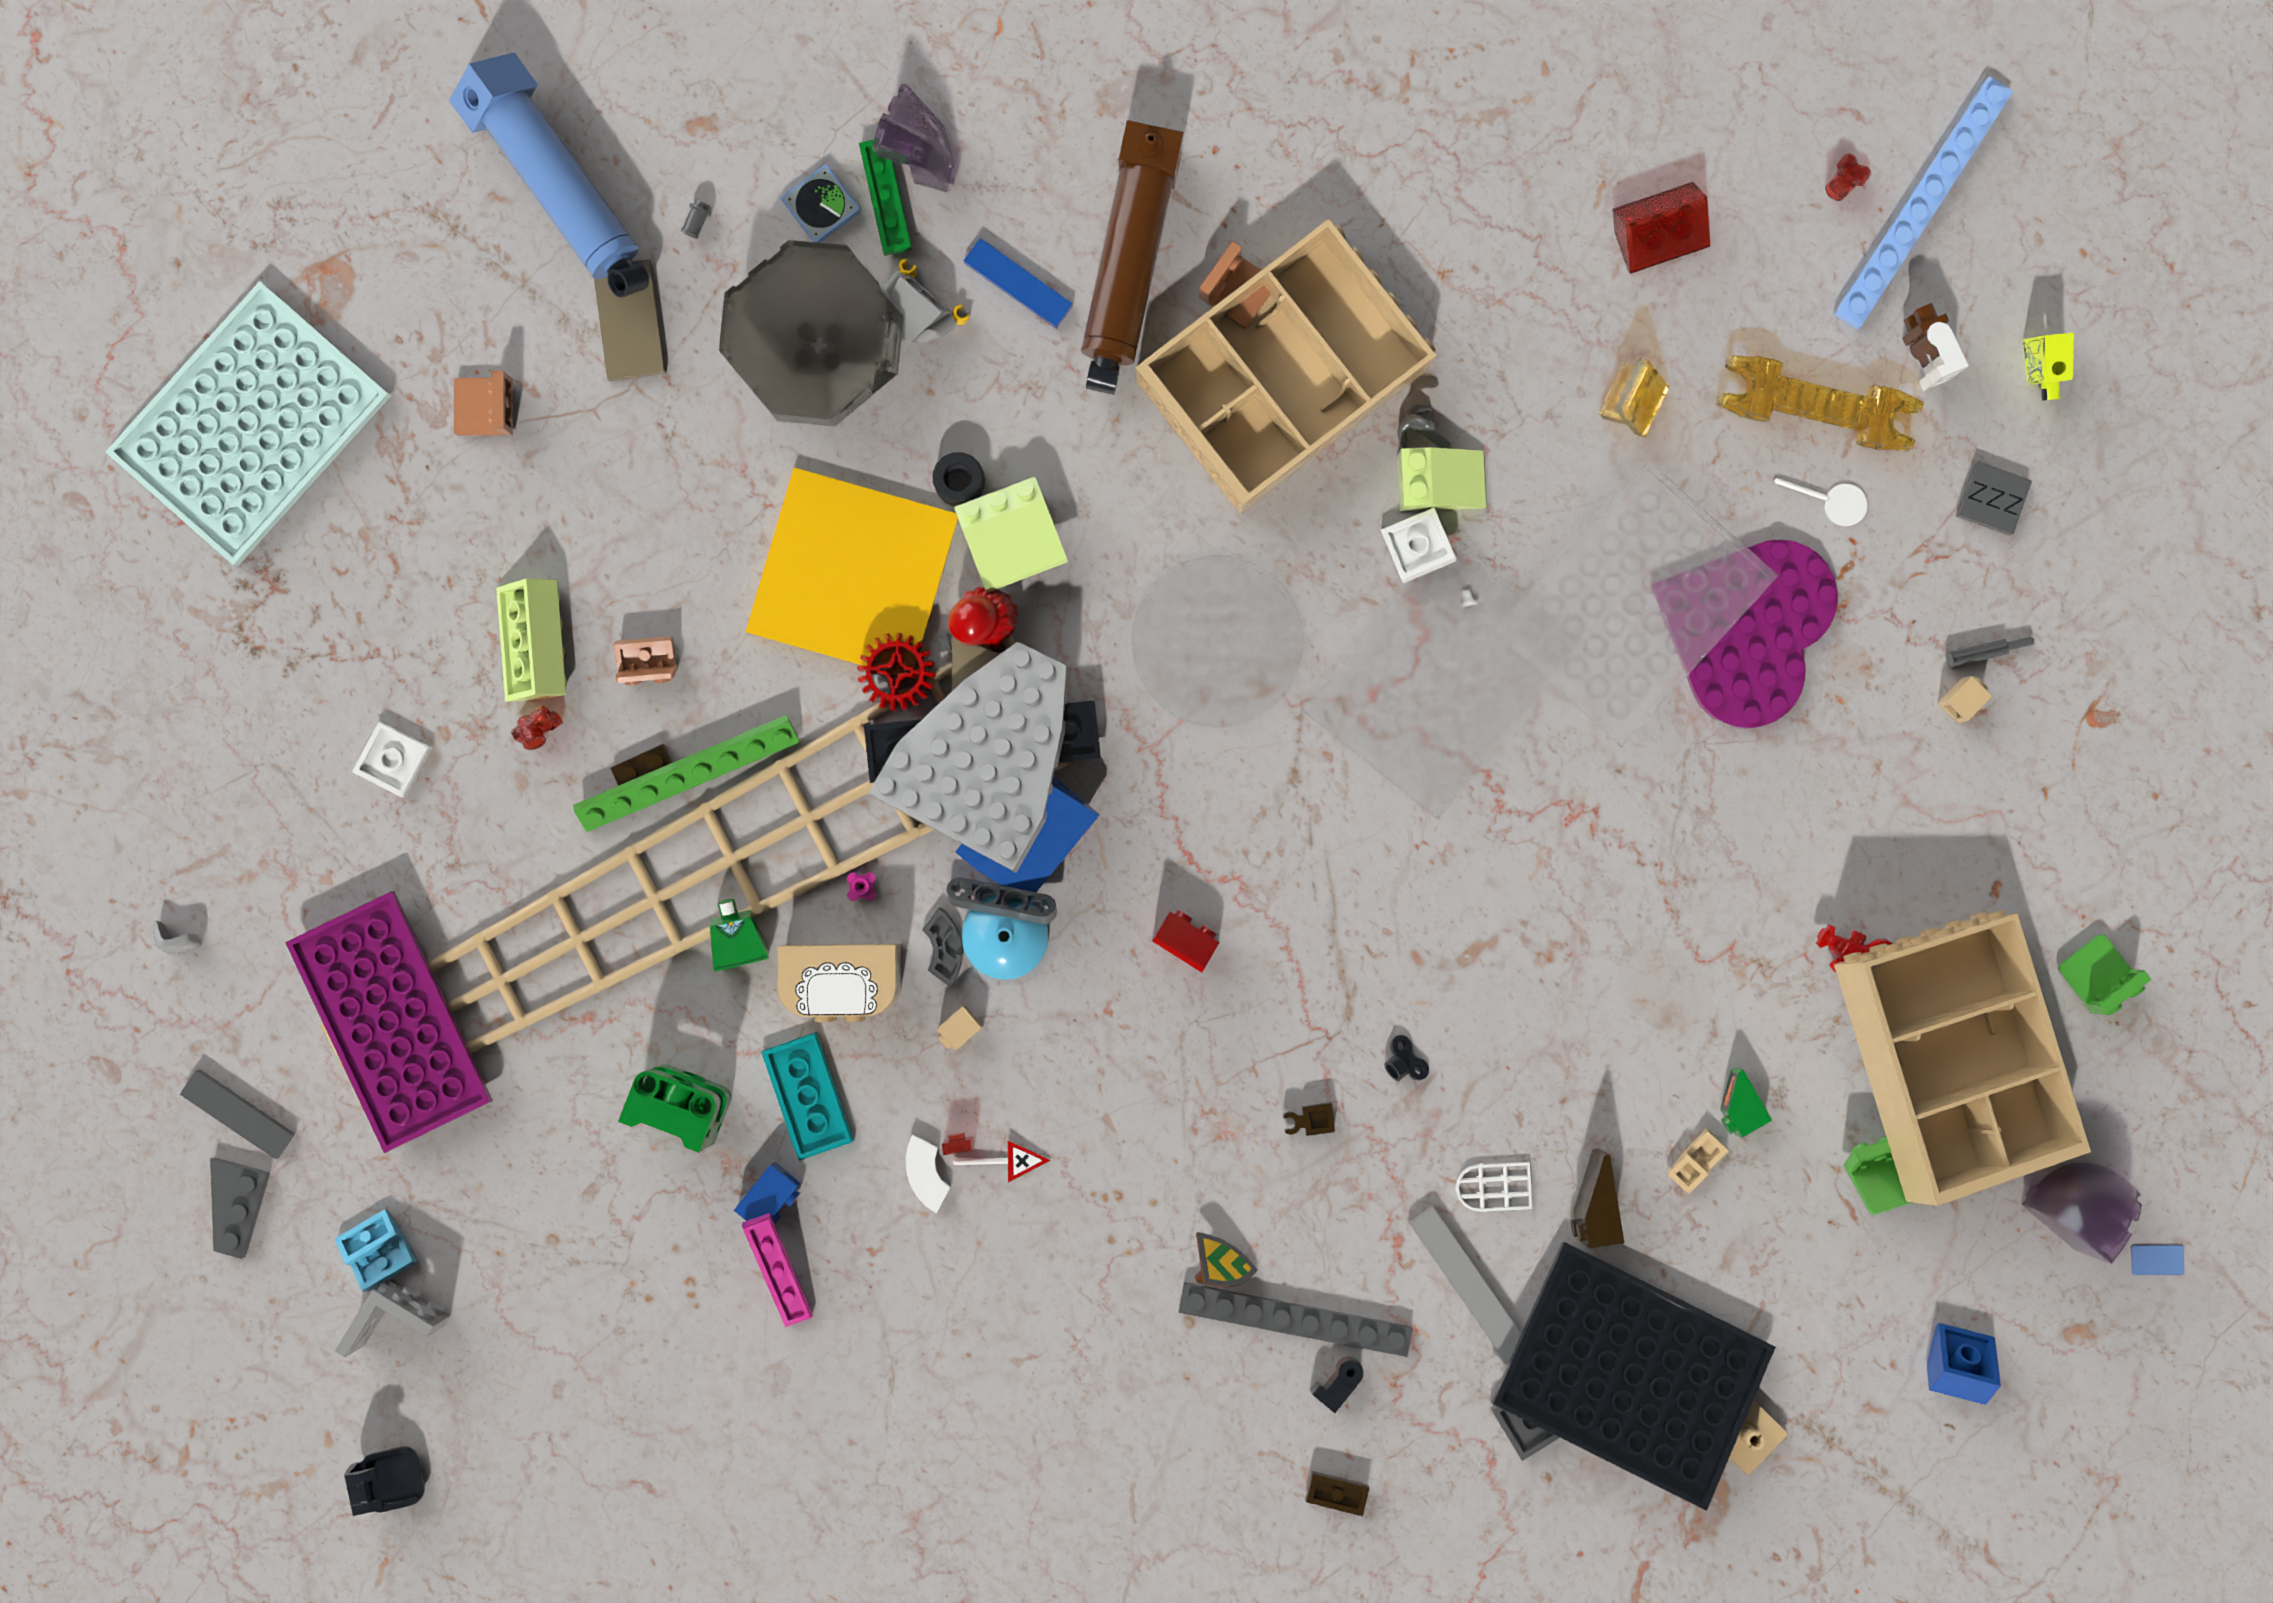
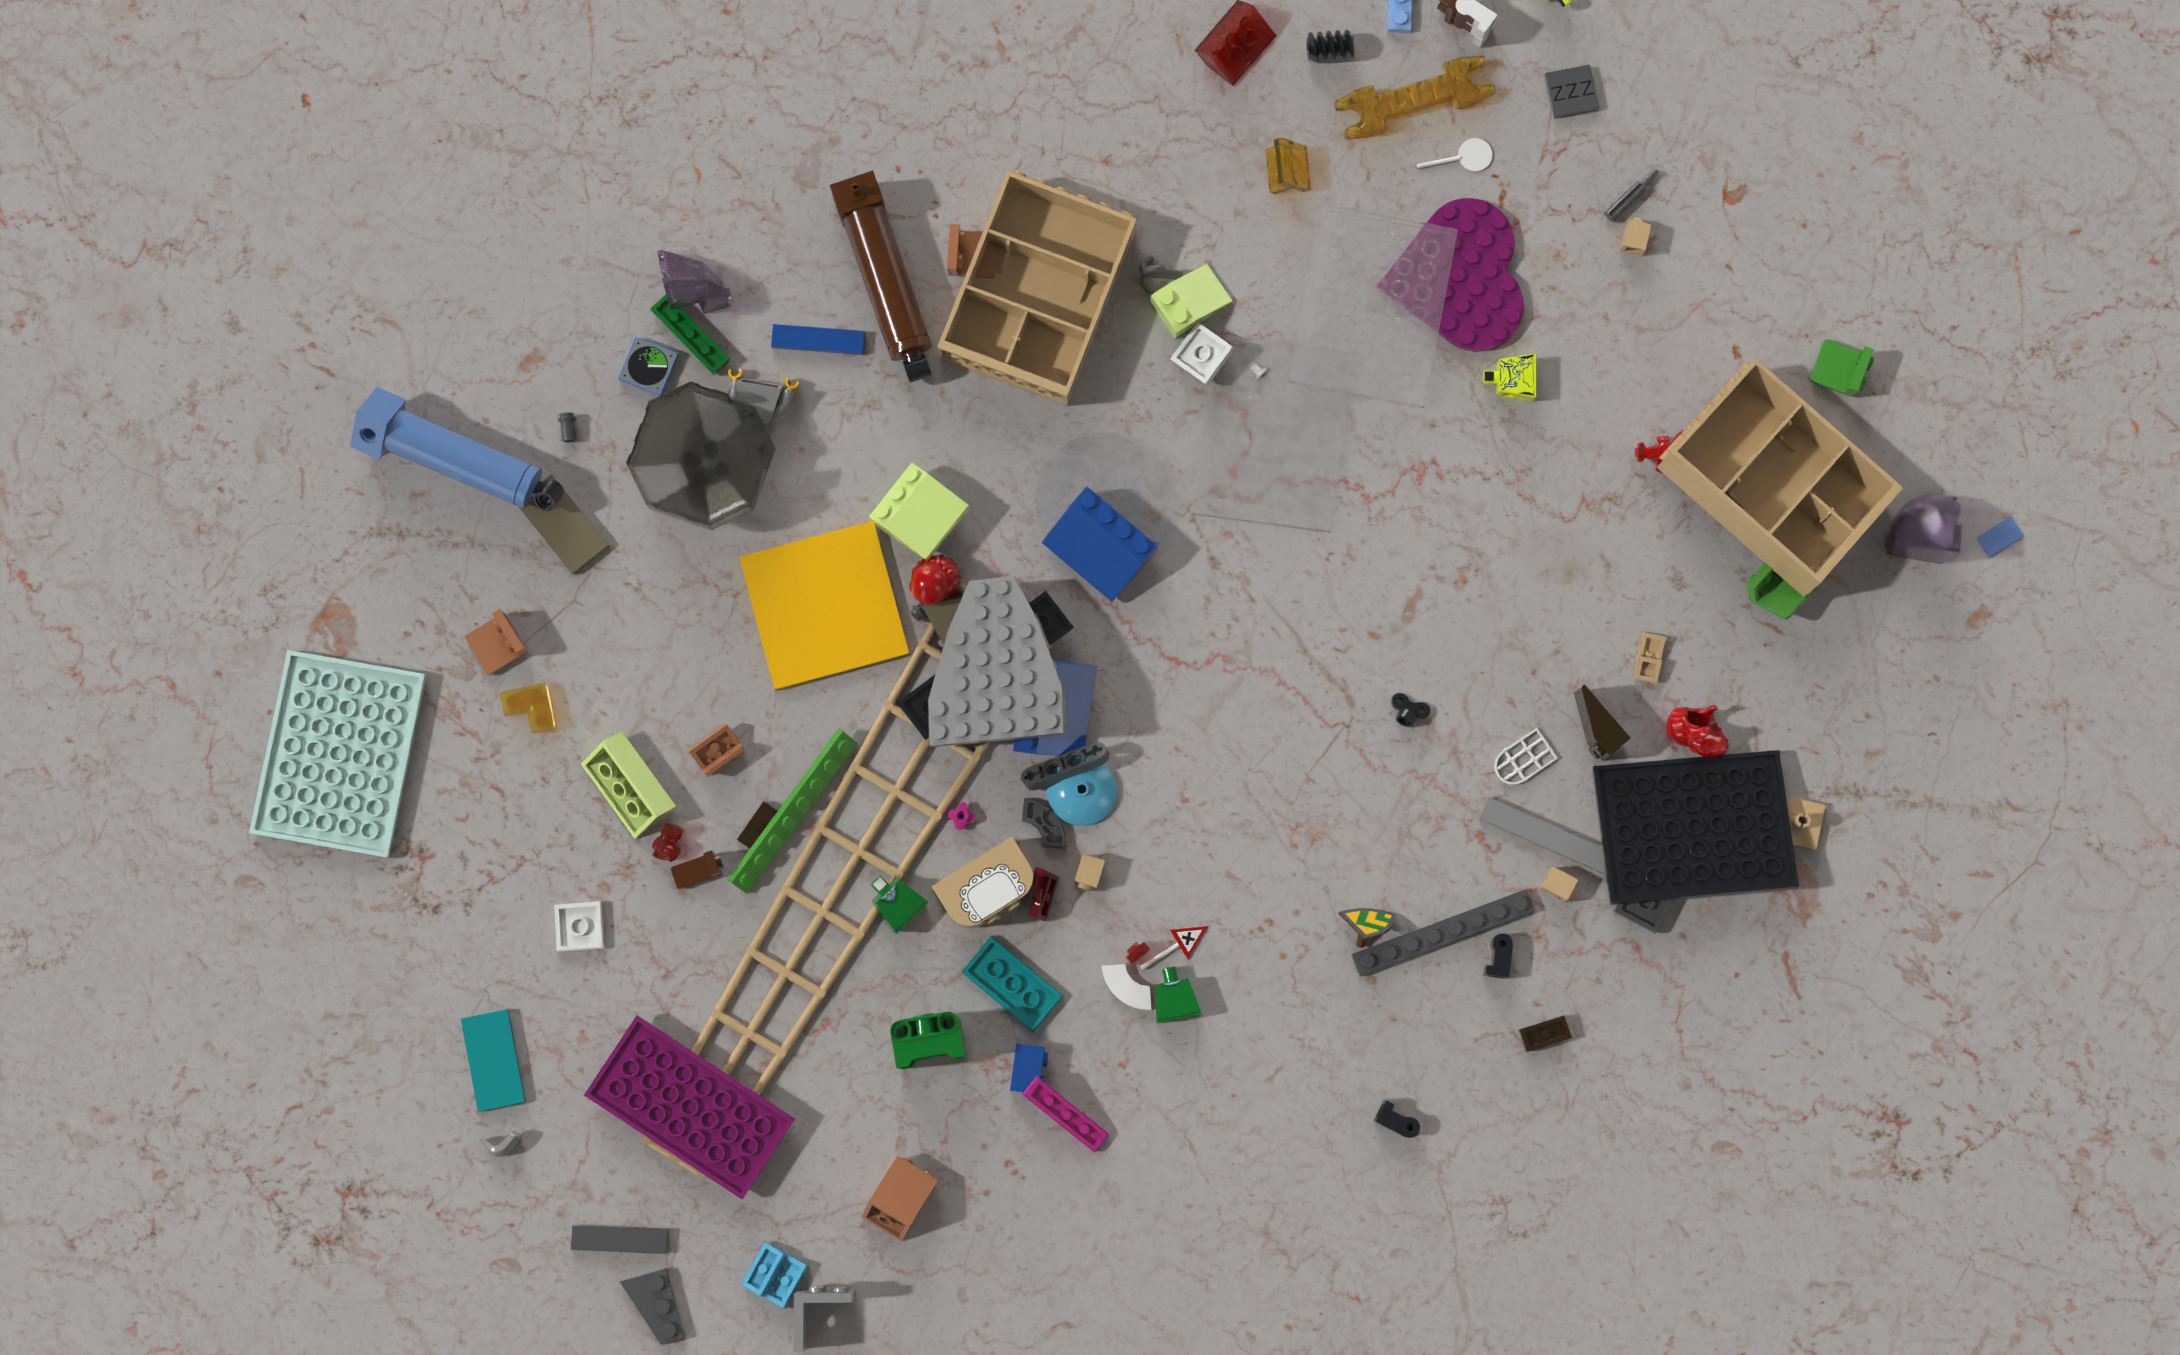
camera: 30 degrees left, 5 degrees down
red gear [857,632,936,711] -> none
black tyre [932,452,985,507] -> none
red slope [1151,910,1220,973] -> none
dark brown plate [1282,1102,1335,1136] -> none
green slope [1720,1067,1773,1138] -> none
blue slope [1927,1323,2001,1405] -> none
none -> teal tile [461,1009,526,1112]
none -> clear yellow plate [499,683,556,734]
none -> reddish brown bracket [671,850,724,889]
none -> nougat slope [861,1155,938,1242]
none -> dark red wing [1029,867,1059,922]
none -> blue slope [1042,486,1158,602]
none -> green torso [1155,966,1201,1024]
none -> black piece [1306,30,1354,61]
none -> black leg [1373,1100,1420,1138]
none -> neon yellow torso [1483,354,1536,402]
none -> tan brick [1539,867,1579,902]
none -> red hair [1666,705,1729,757]

